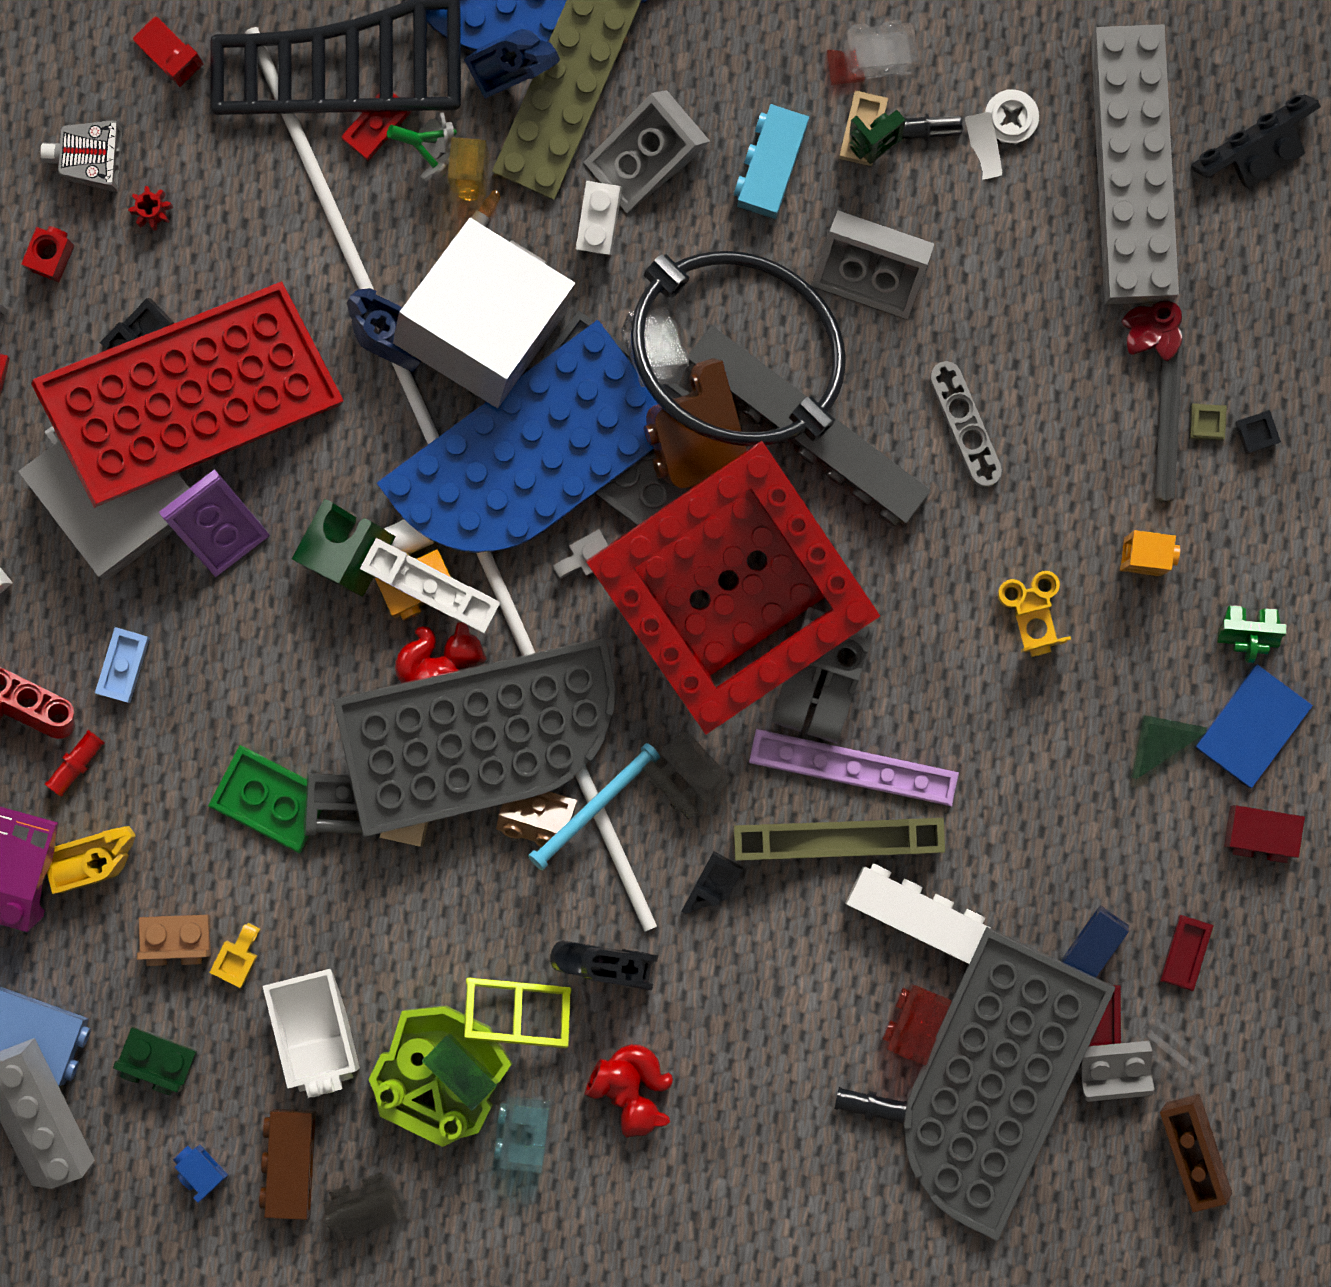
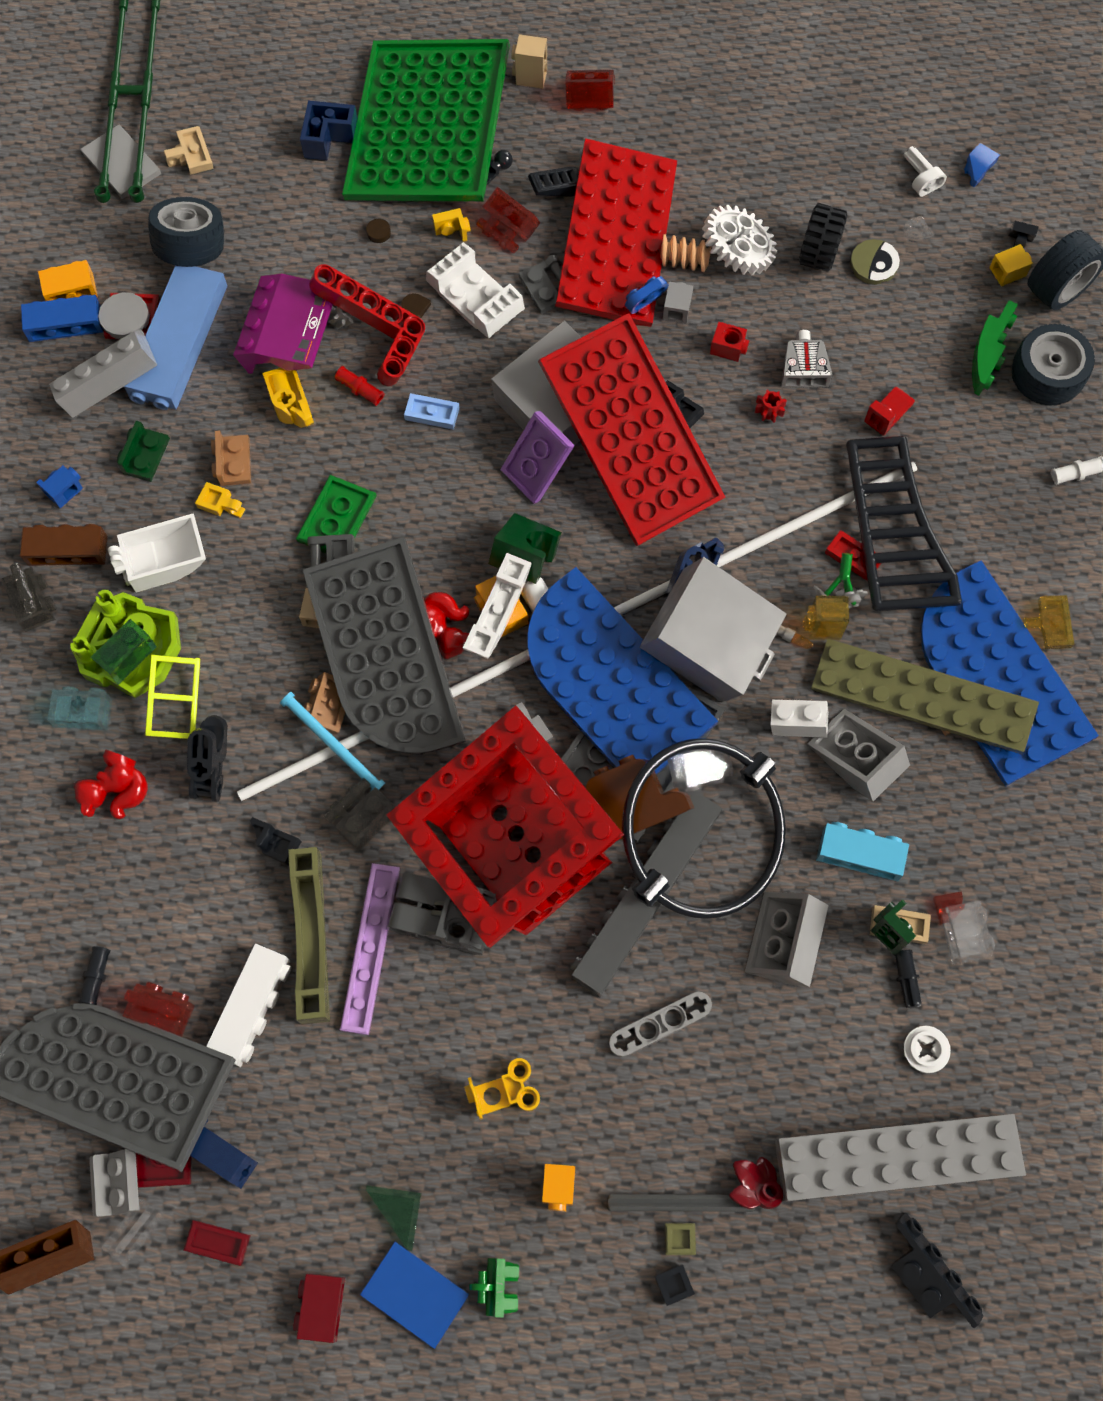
camera: 85 degrees right, 15 degrees down
dark blue piece [464,29,560,99] -> none
white sticker [965,112,1002,180] -> none

